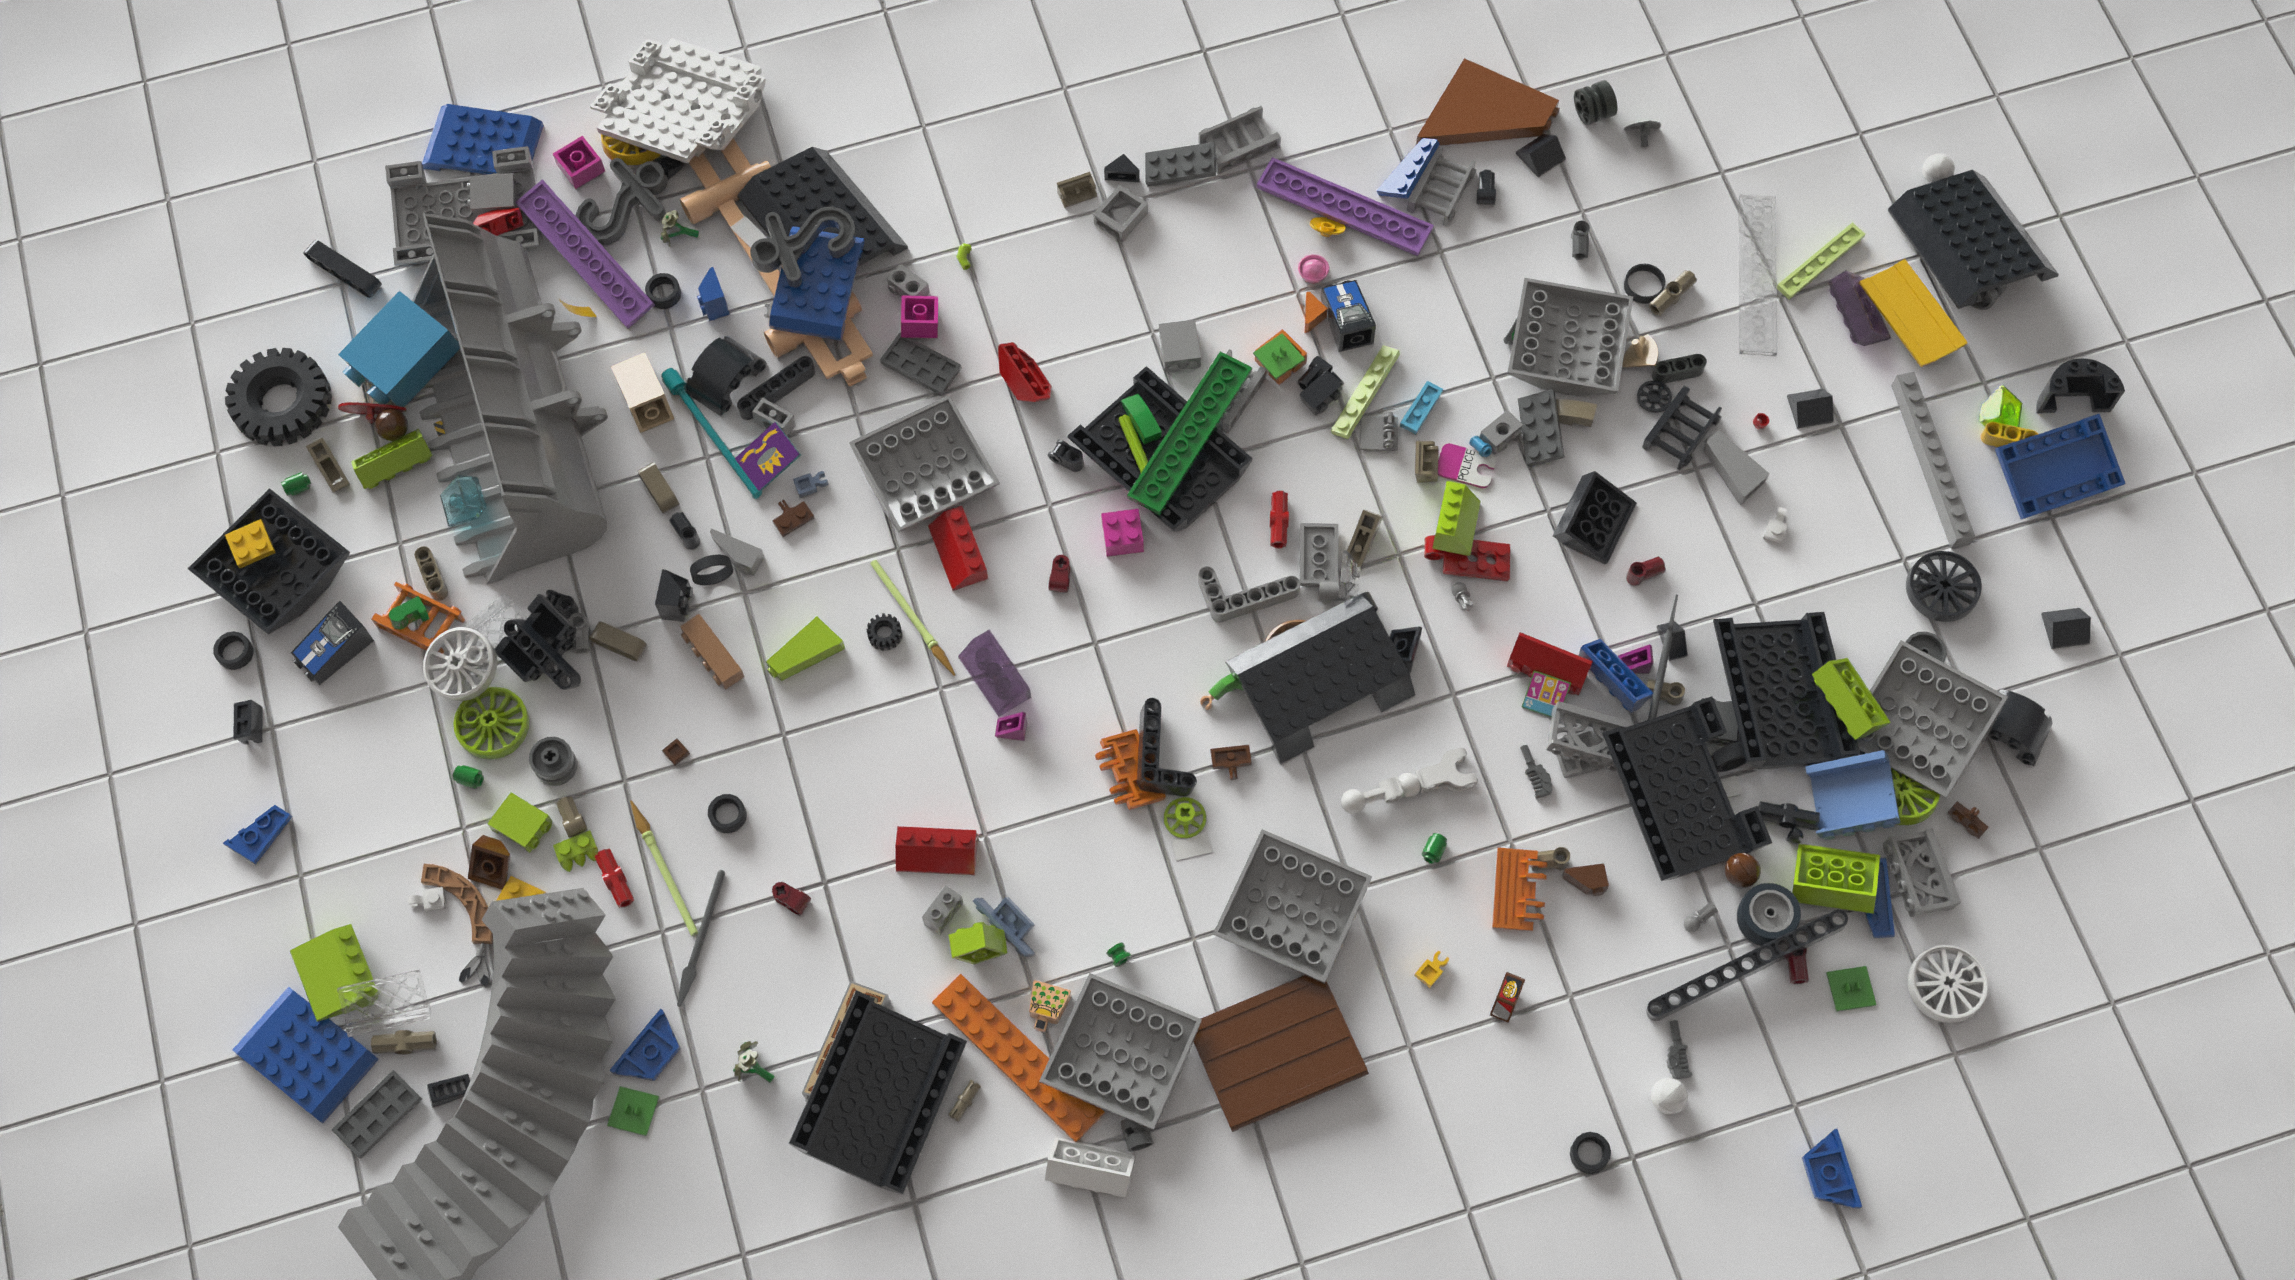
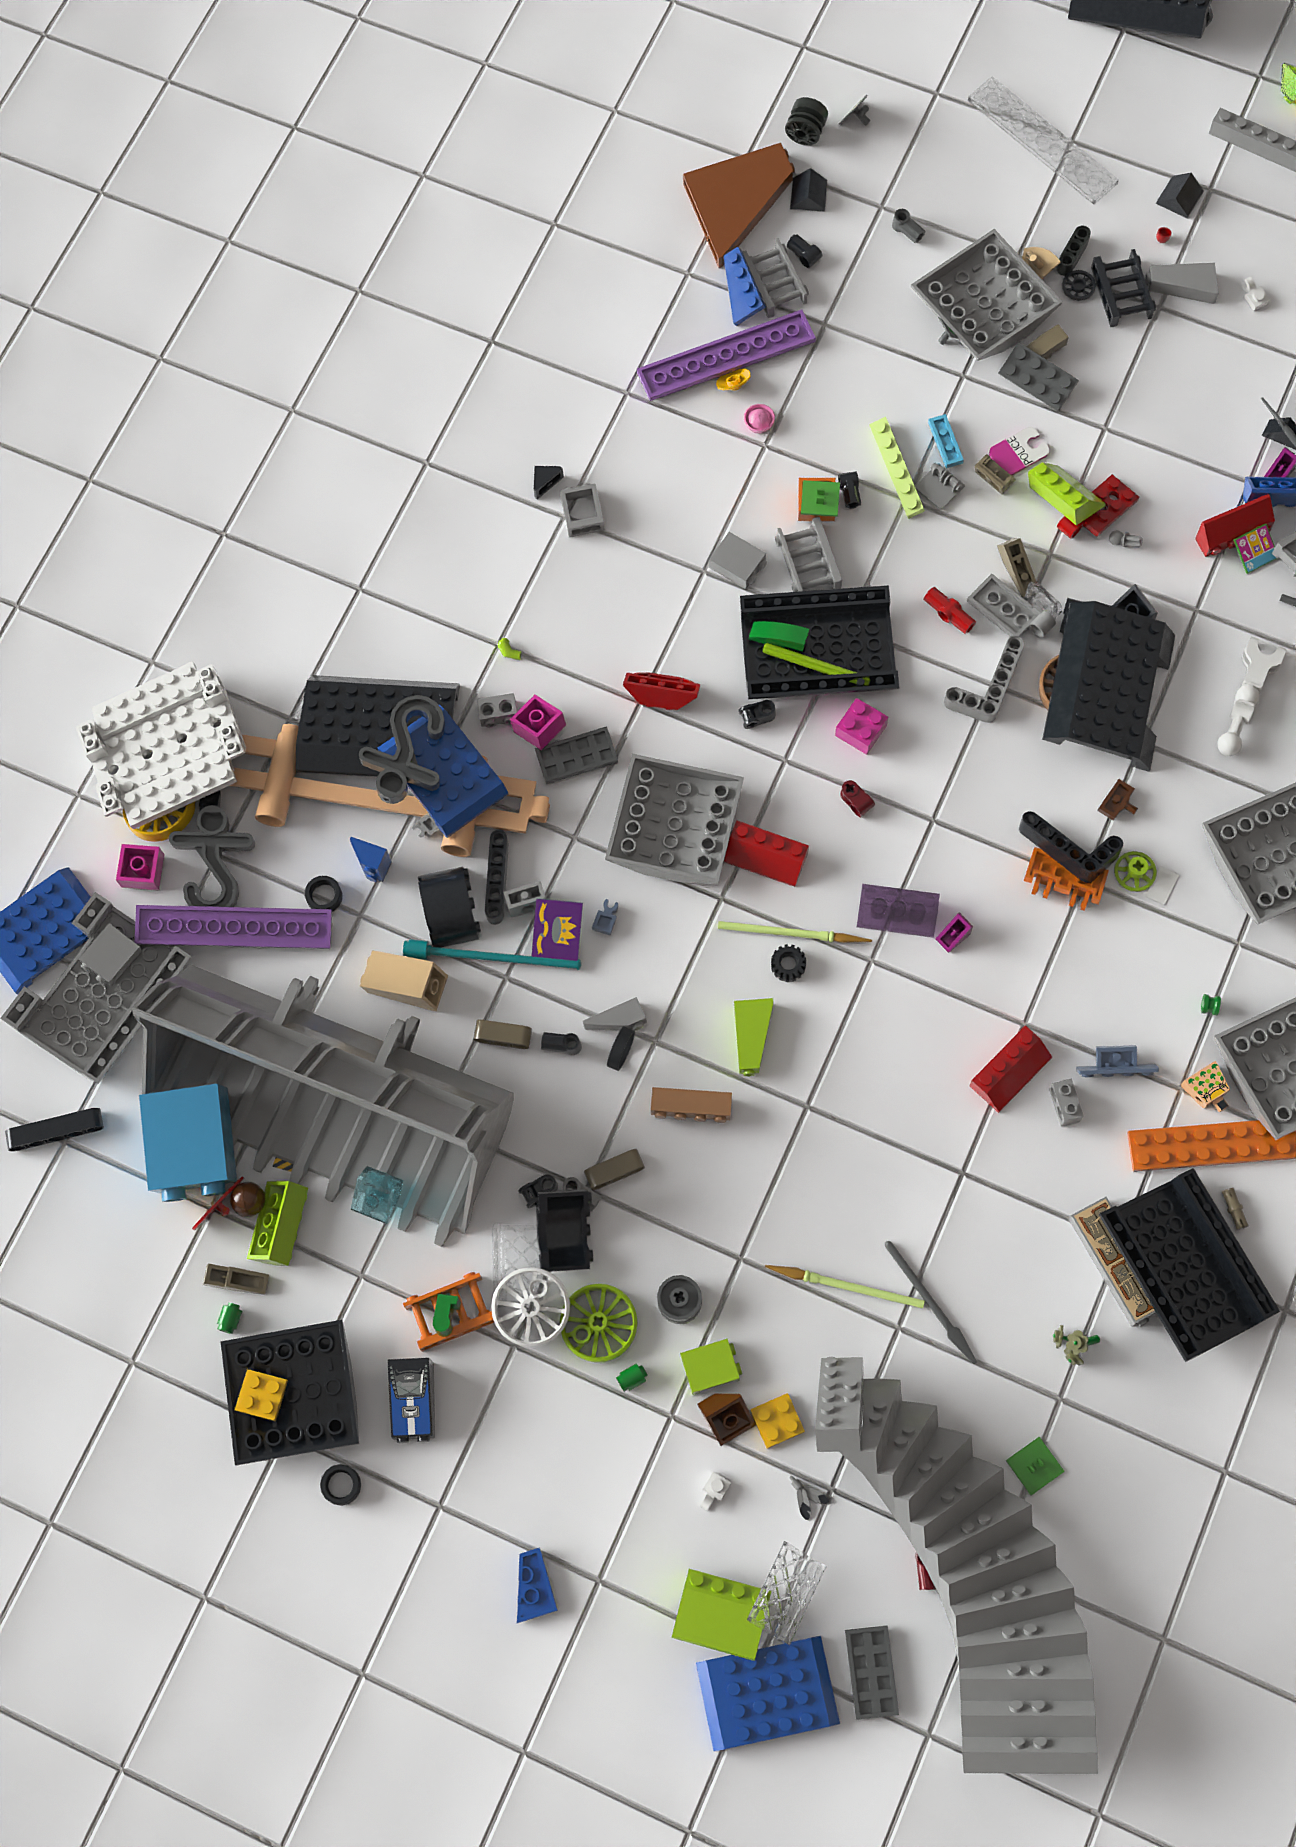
camera: 45 degrees left, 5 degrees up
black tyre [225,348,332,446] -> none
black hinge [233,700,263,745] -> none
dark tan piece [371,1030,437,1055] -> none
dark tan beam [414,546,448,601] -> none
medium nougat tile [421,864,493,944] -> none
black slope [427,1074,470,1108] -> none
red slope [473,208,523,236] -> none
black beam [504,618,581,690] -> none
lime plate [553,830,598,872] -> none
dark tan piece [556,796,588,838] -> none
yellow sticker [558,298,597,317] -> none
red piece [595,849,635,908] -> none
blue wing [610,1008,681,1081] -> none
black slope [655,569,693,622] -> none
plant [660,210,699,247] -> none
reddish brown tile [662,738,690,766] -> none
black tyre [708,794,747,833] -> none
white sticker [730,216,767,248] -> none
reddish brown plate [772,500,814,537] -> none
dark red piece [772,882,811,916] -> none
lime brick [949,922,1008,965] -> none
dark tan hinge [1057,172,1097,208] -> none
green plate [1127,351,1252,515] -> none
dark grey plate [1145,142,1216,187] -> none
light grey fence [1198,106,1281,174] -> none
bright green arm [1200,674,1244,710] -> none
black hinge [1299,371,1344,416] -> none
orange slope [1304,292,1328,333] -> none
slope [1321,280,1376,352] -> none
dark azure pin [1469,436,1492,457] -> none
light grey brick [1480,410,1523,455] -> none
black slope [1553,471,1637,564] -> none
black tyre [1624,264,1666,304] -> none
dark red piece [1626,556,1666,586] -> none
dark tan piece [1649,270,1697,316] -> none
yellowish green plate [1776,222,1865,300] -> none
clear purple slope [1828,270,1891,346] -> none
yellow hinge [1859,259,1968,367] -> none

